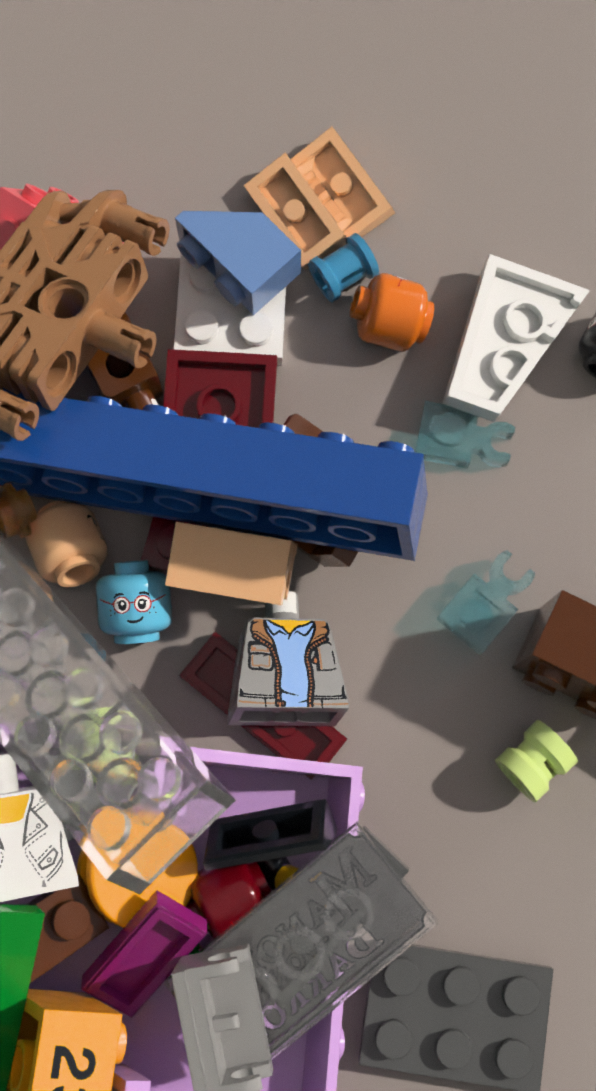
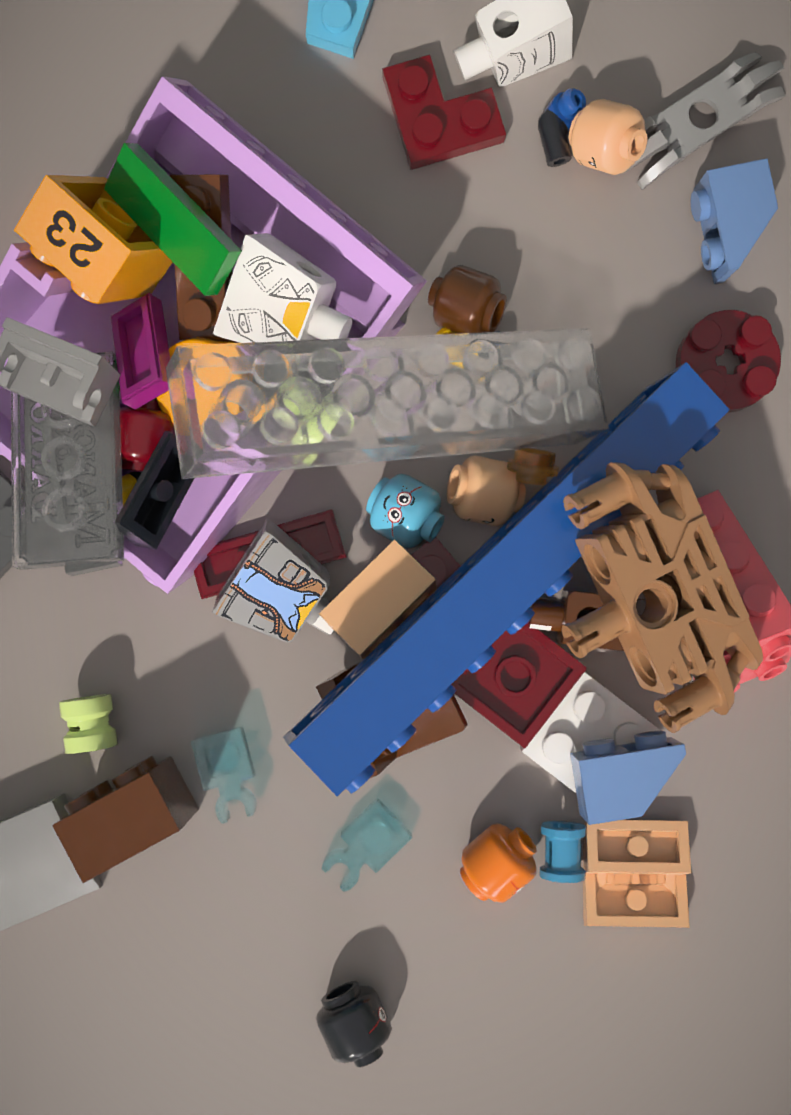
camera: 125 degrees right, 10 degrees up
white wing [442,254,590,422] -> none

